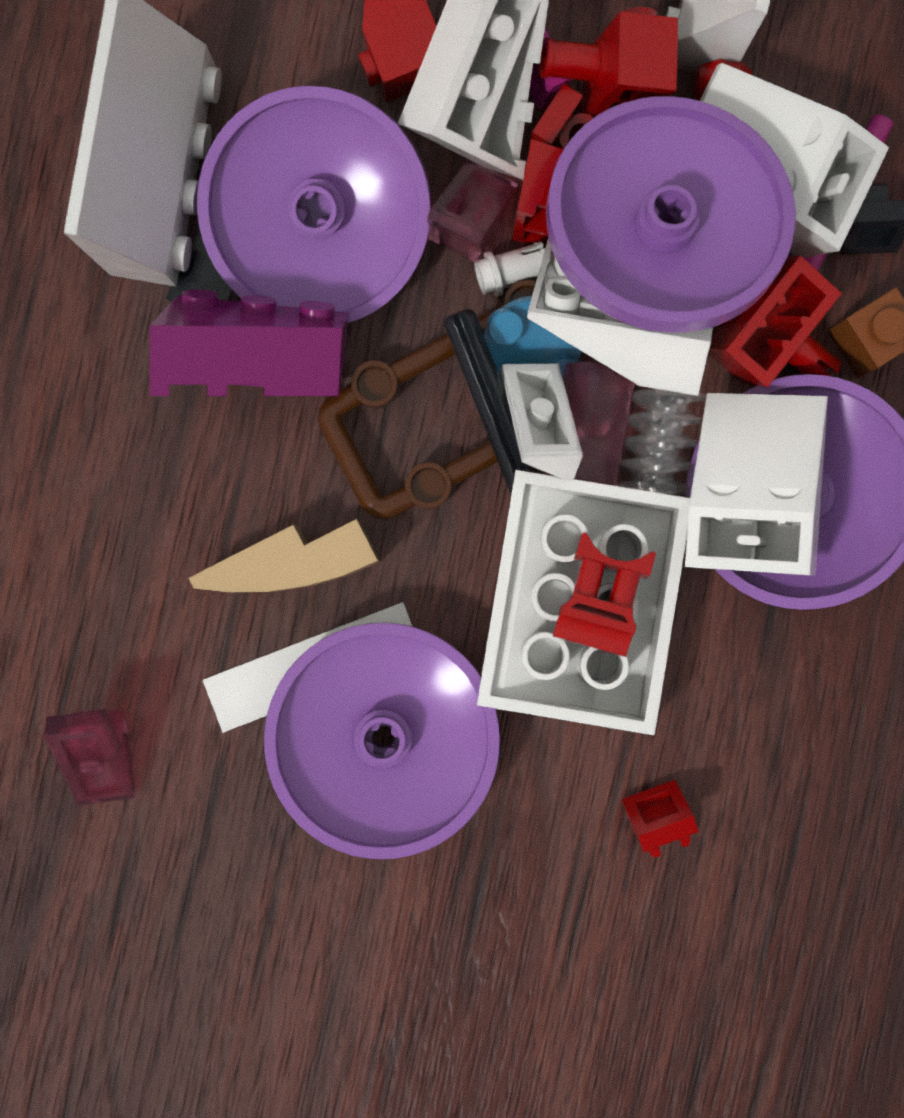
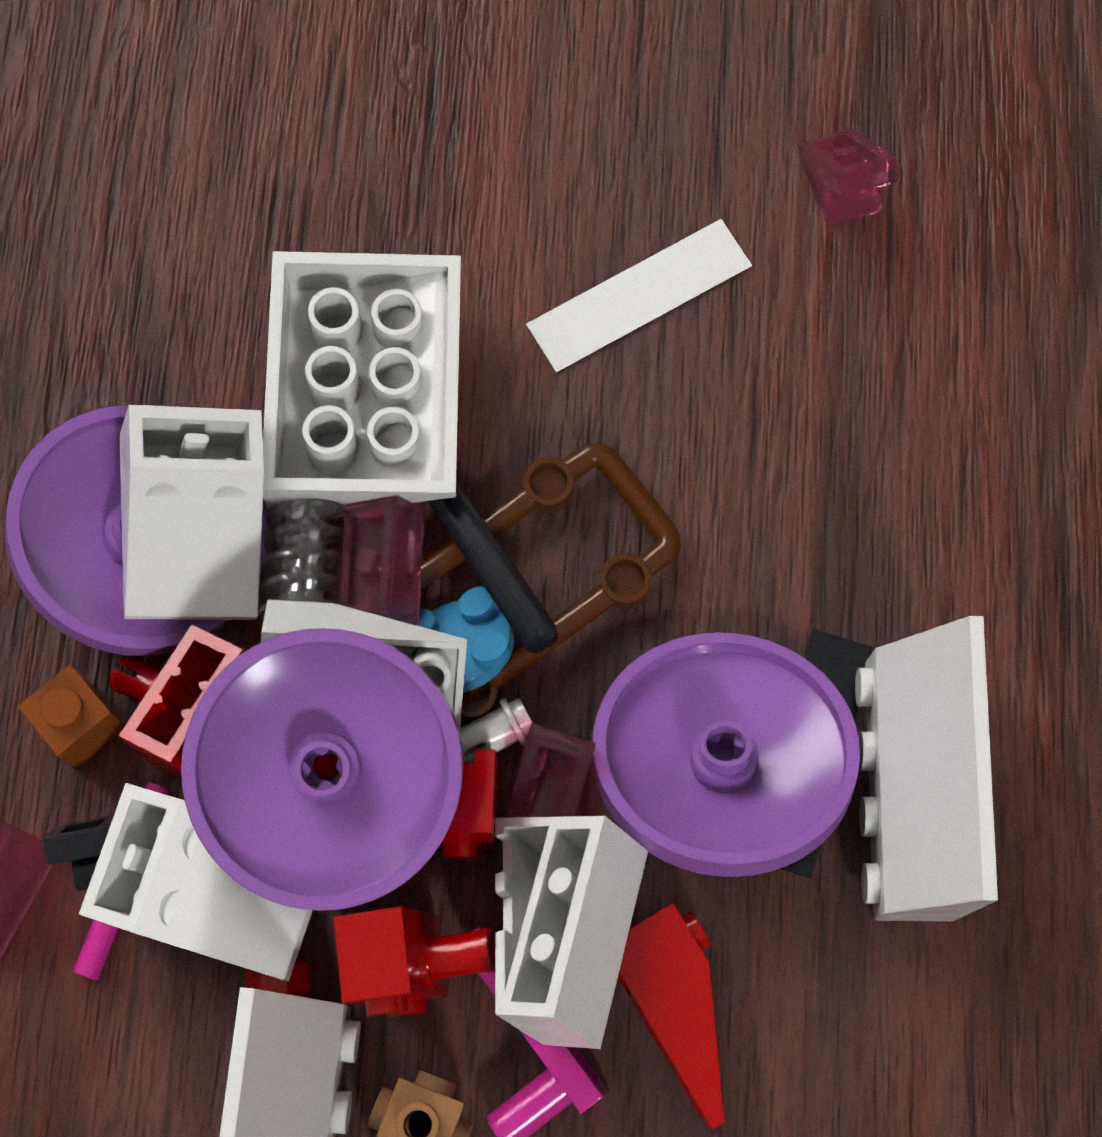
camera: 175 degrees right, 15 degrees down
magenta wedge [150,289,349,396] -> none
tan slope [189,519,381,592] -> none
medium lavender dish [264,622,500,859] -> none
white slope [501,363,583,480] -> none
red tile [529,83,594,149] -> none
red piece [552,532,656,657] -> none
red tile [621,780,698,858] -> none

